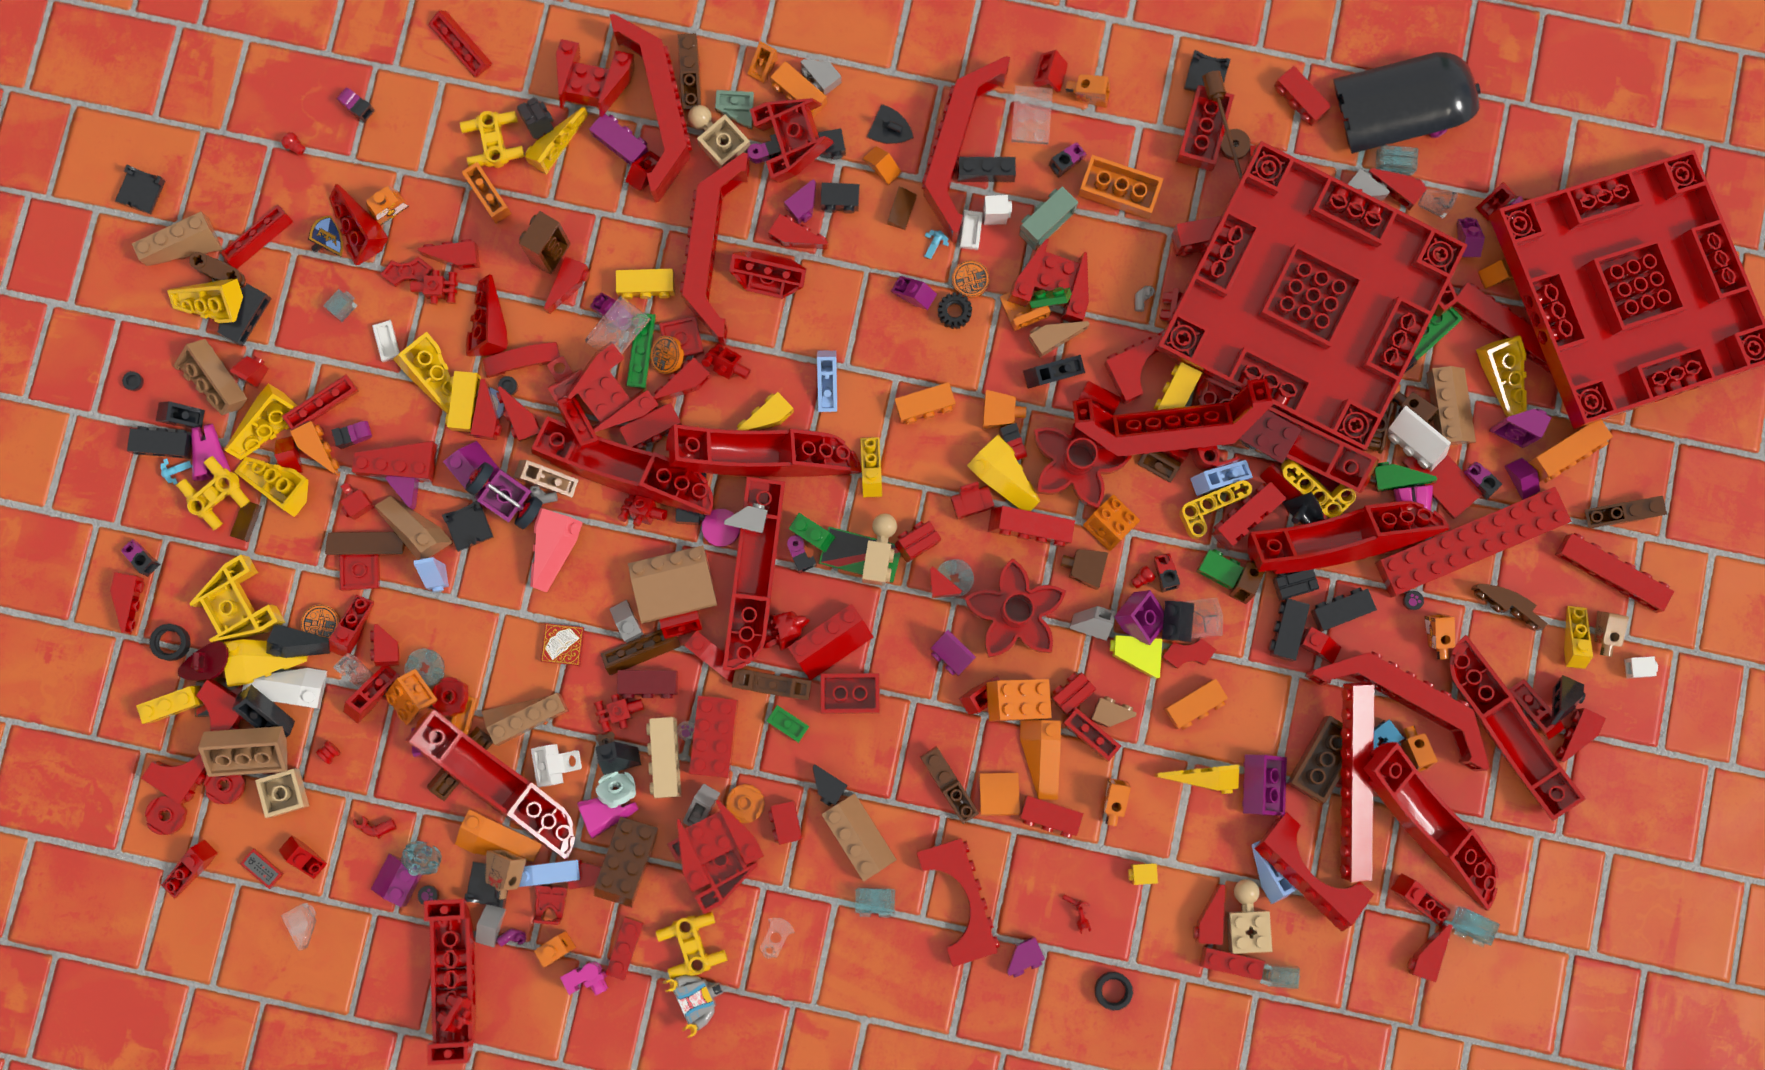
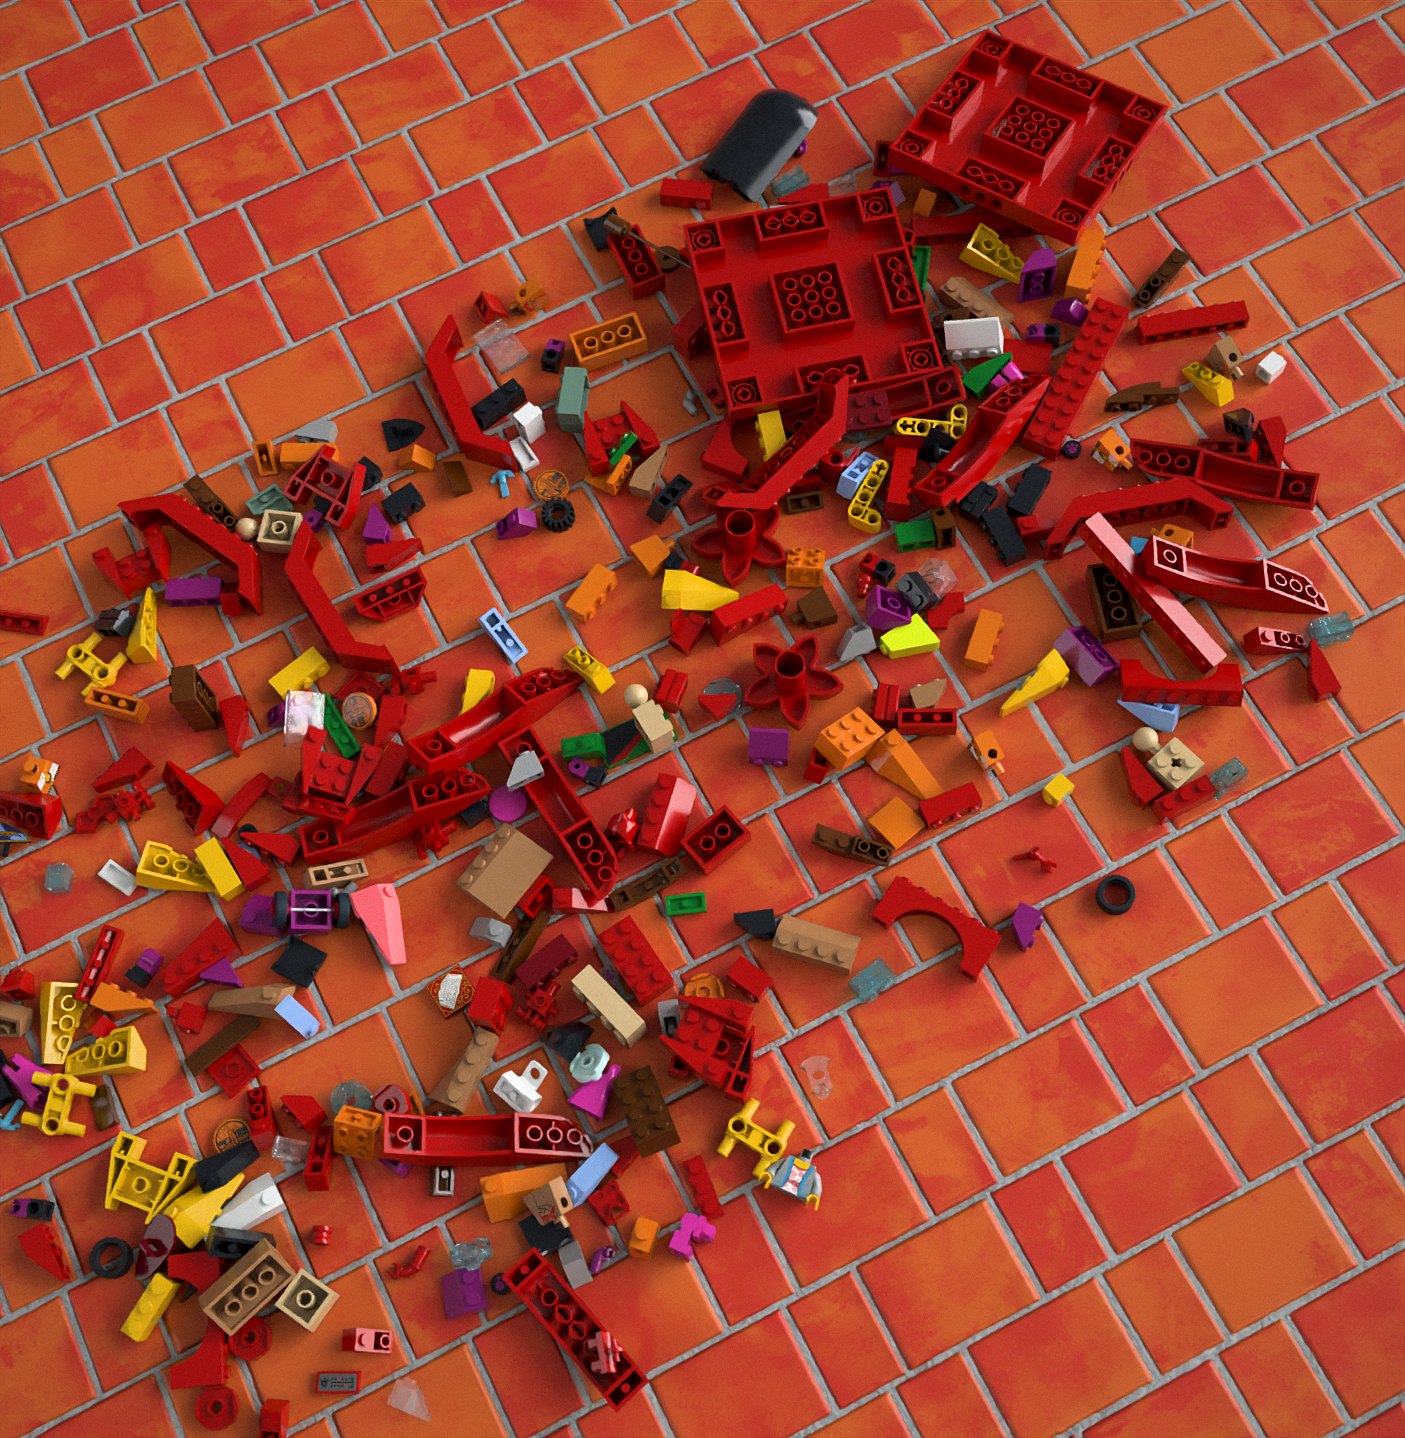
camera: 30 degrees left, 15 degrees down
none -> red brick [467,976,514,1036]

